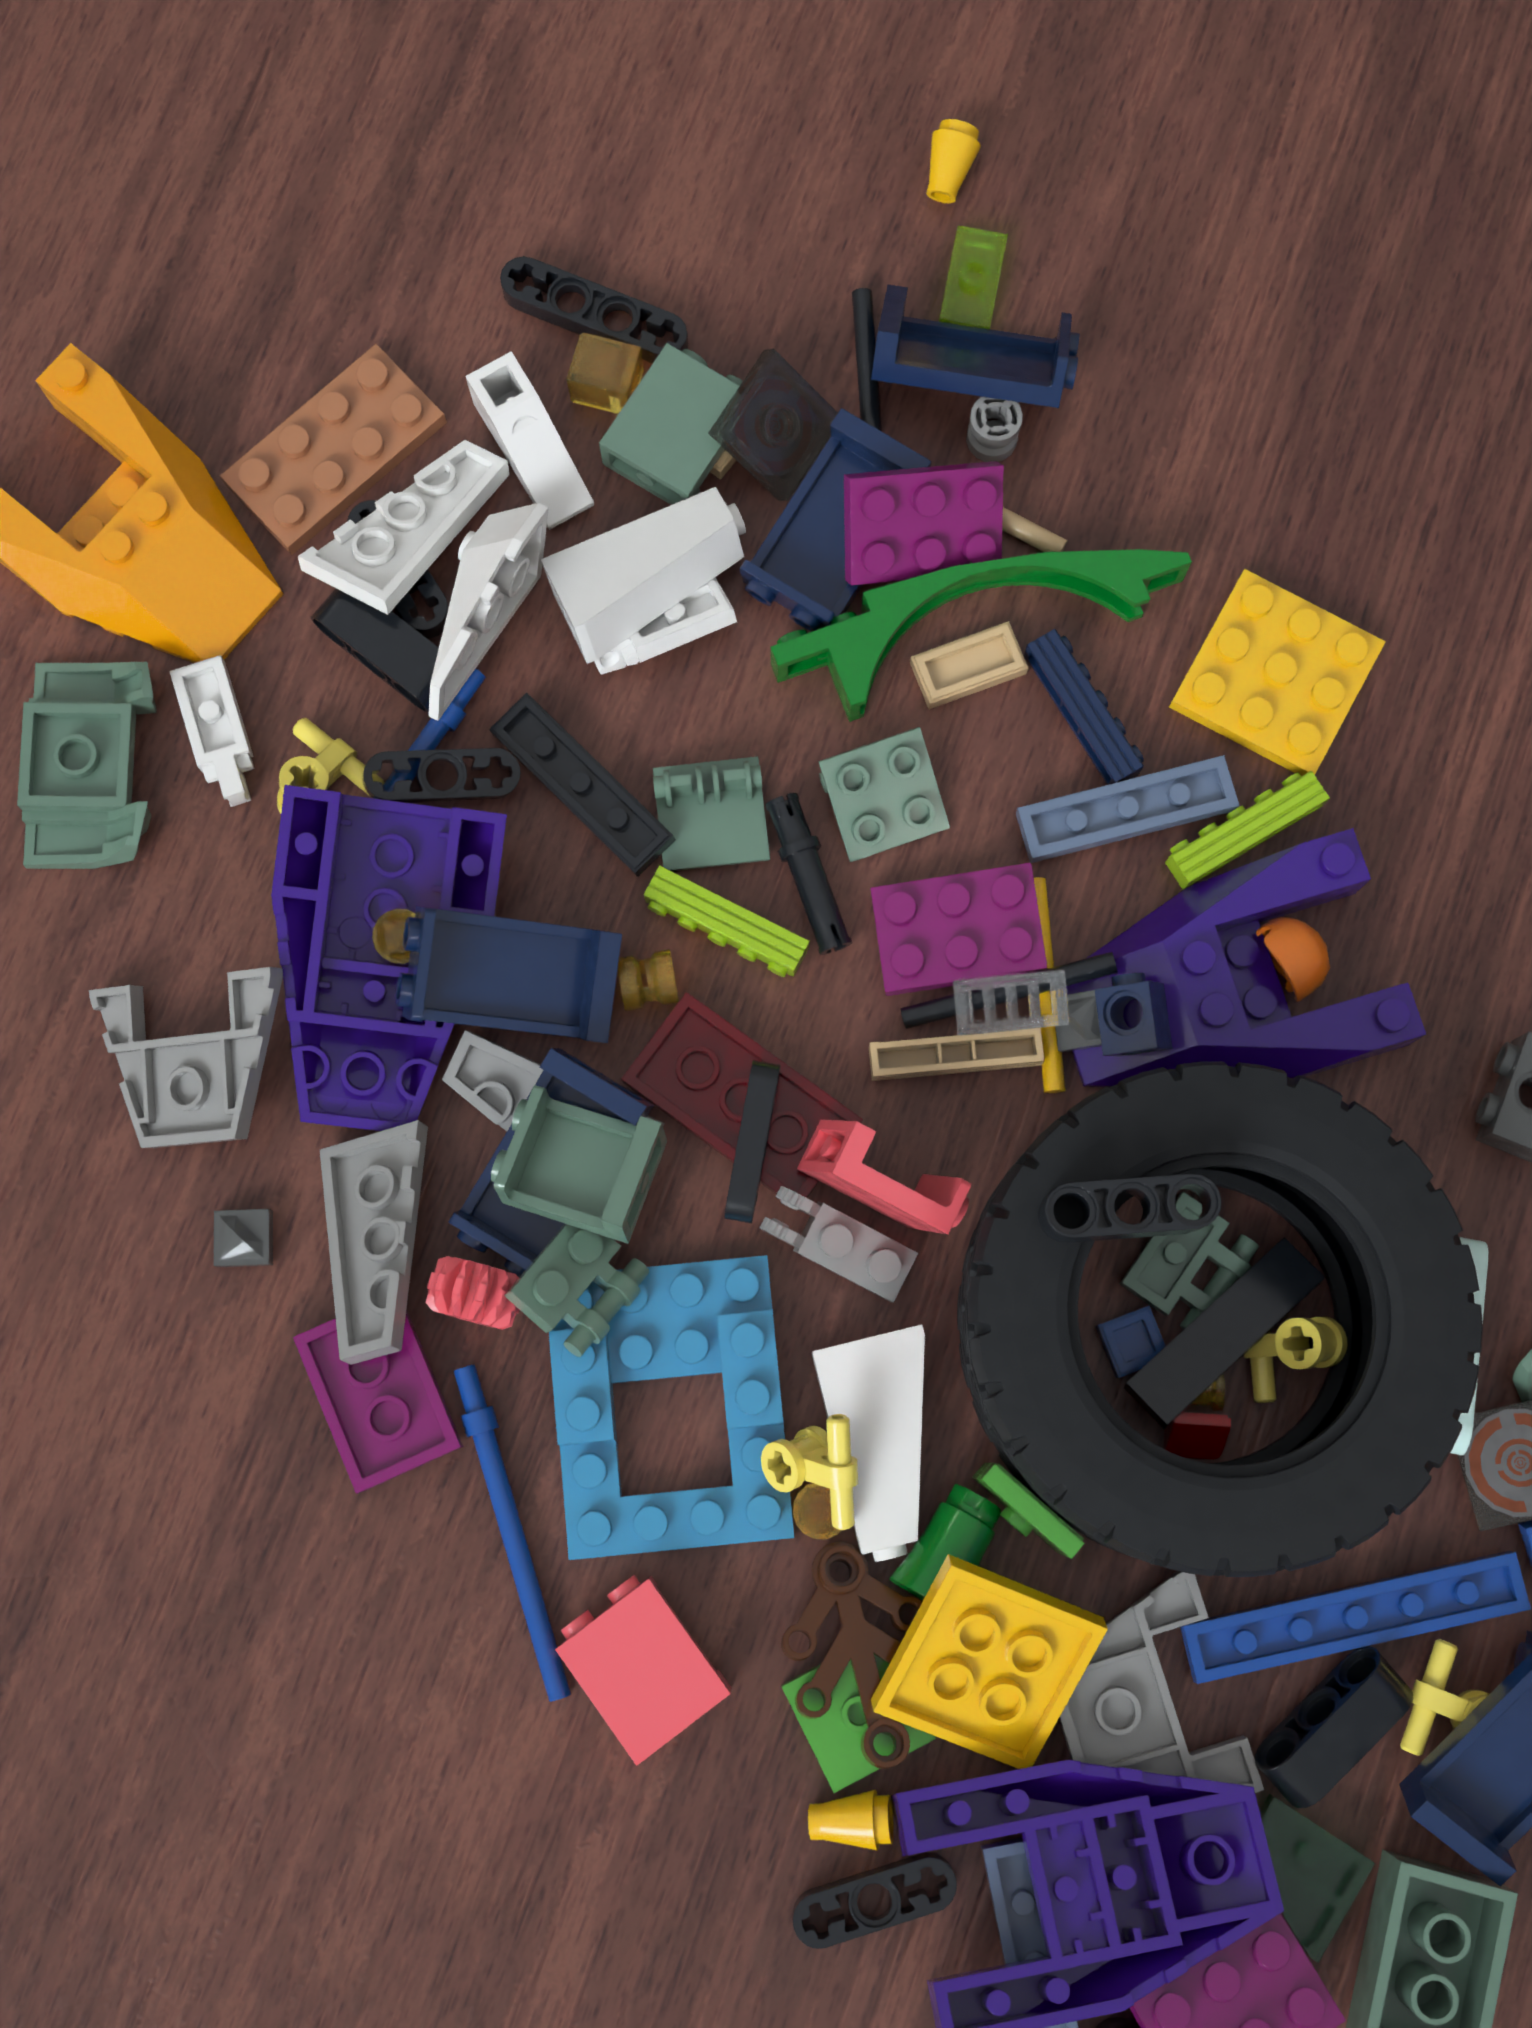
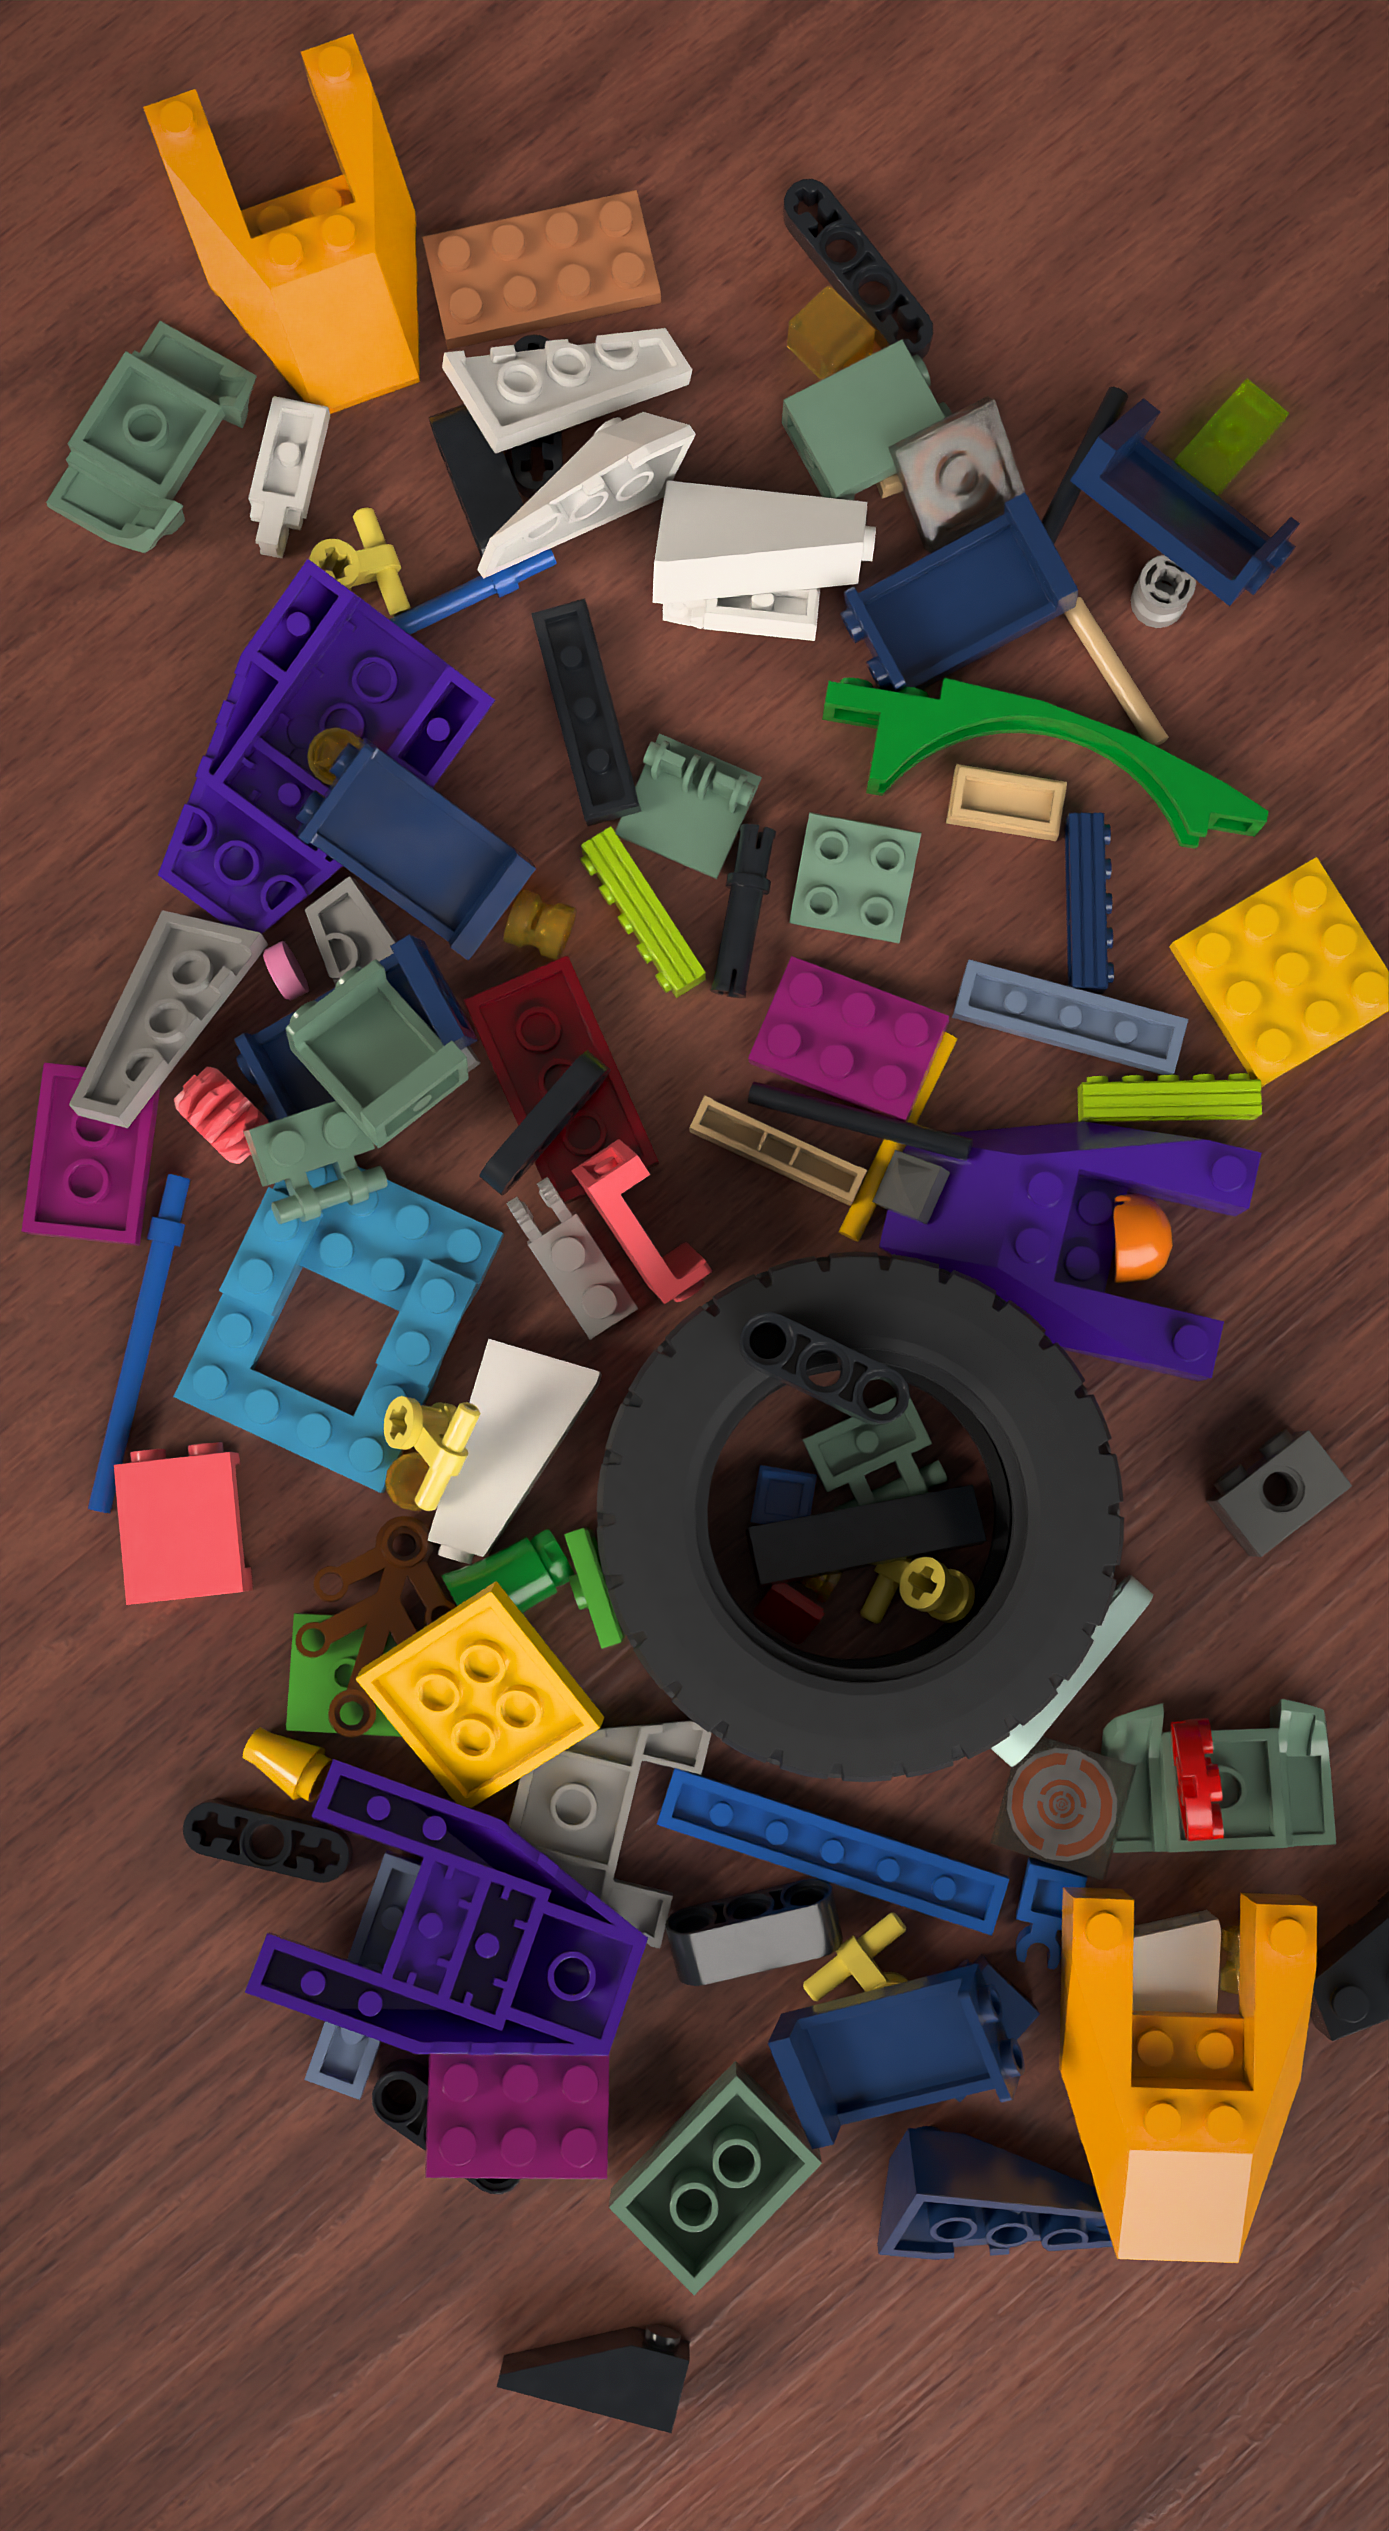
camera: 30 degrees right, 5 degrees up
light grey wing [89,967,283,1148] -> none
dark grey tile [213,1209,273,1267] -> none
black beam [363,748,521,802] -> none
white slope [465,351,594,530] -> none
magenta plate [844,461,1004,585] -> none
yellow cone [926,119,981,204] -> none
clear slope [953,969,1070,1036] -> none
dark blue brick [1094,973,1173,1057] -> none
clear green wing [1260,1794,1375,1963] -> none
none -> bright pink tile [263,941,309,1001]

